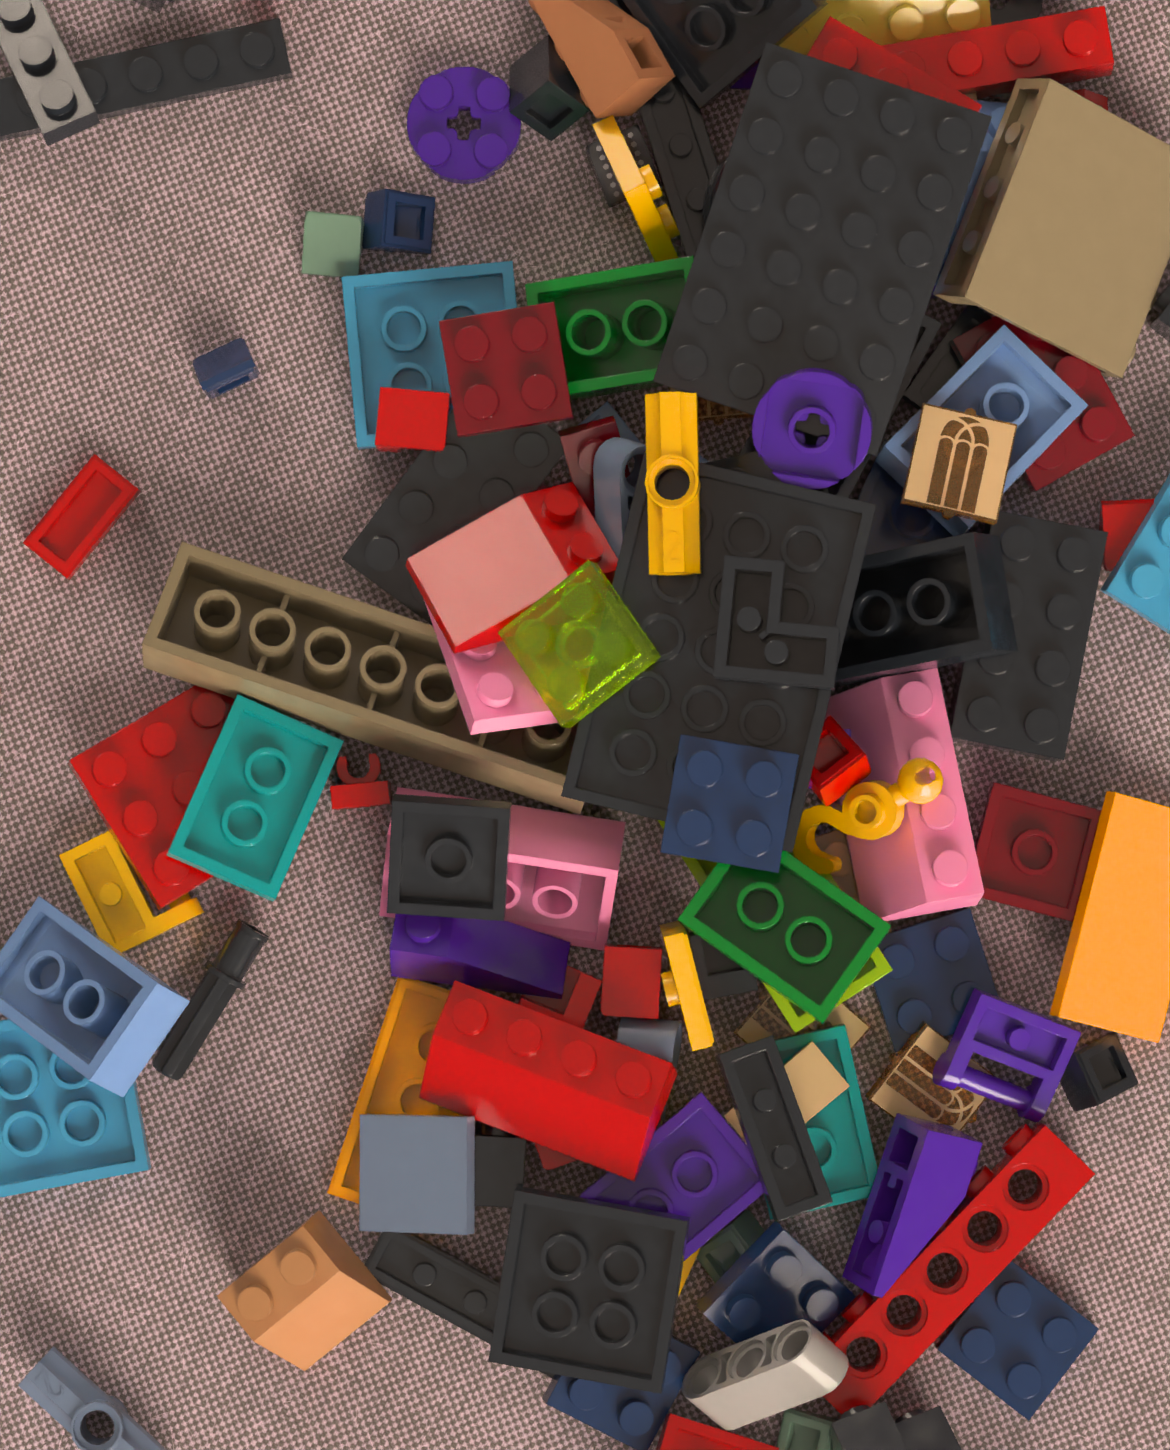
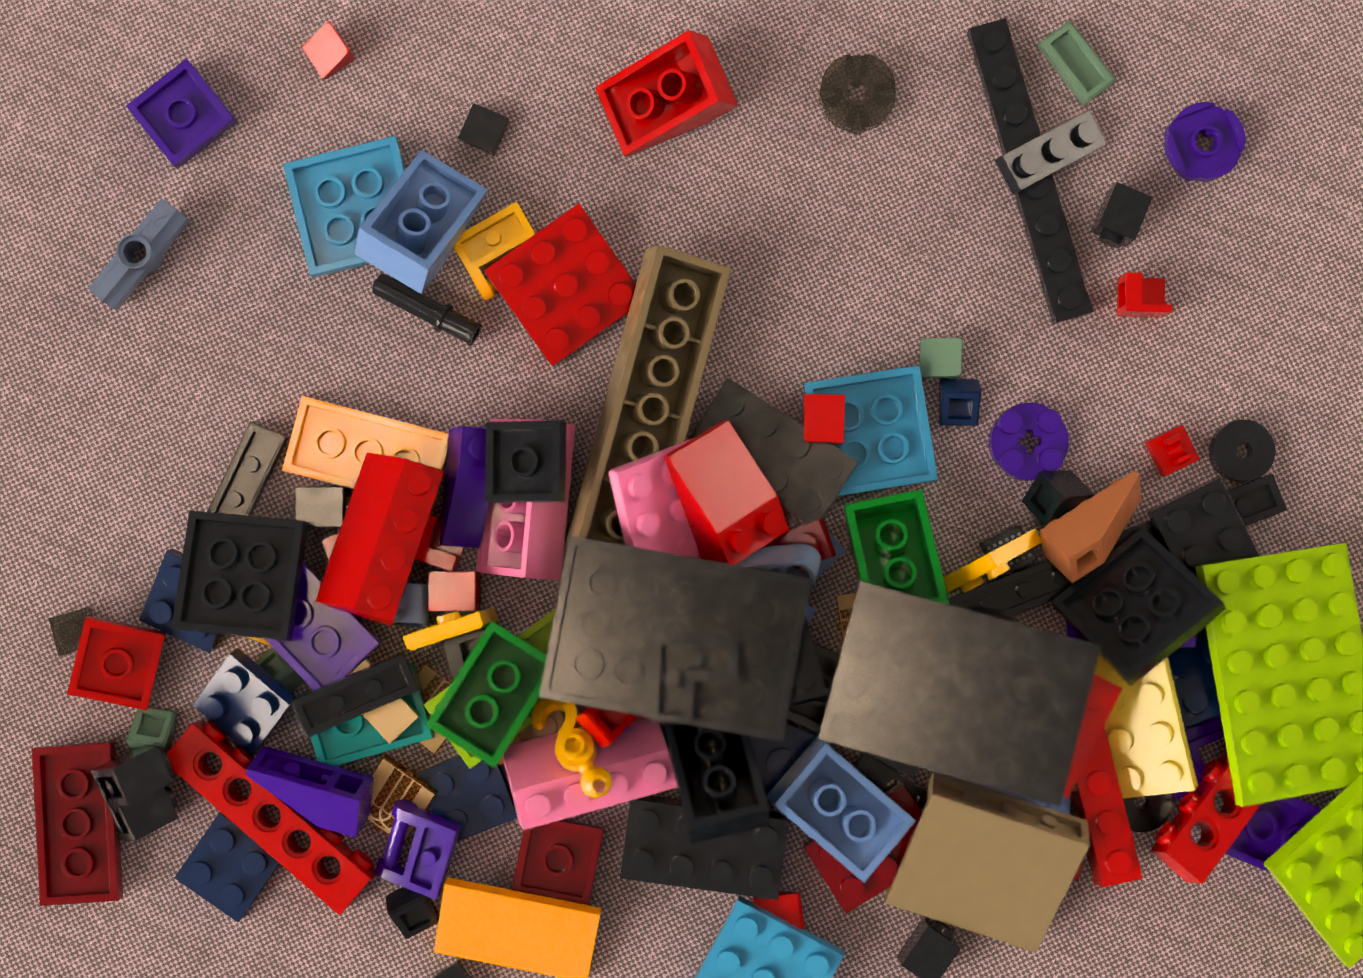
camera: 90 degrees right, 0 degrees up
red tile [23,454,141,580] -> none
teal plate [166,694,344,902] -> none
dark blue slope [193,338,260,399] -> none
medium nougat slope [217,1210,392,1371] -> none
red tile [330,753,392,810] -> none
sand blue tile [359,1114,475,1235] -> none
dark red plate [439,302,574,438] -> none
clear neon green plate [498,560,661,729] -> none
yellow piece [645,391,701,576] -> none
dark blue plate [660,734,799,873] -> none
light grey beam [682,1319,849,1431] -> none
dark purple plate [752,368,873,490] -> none
piece [901,403,1017,525] -> none

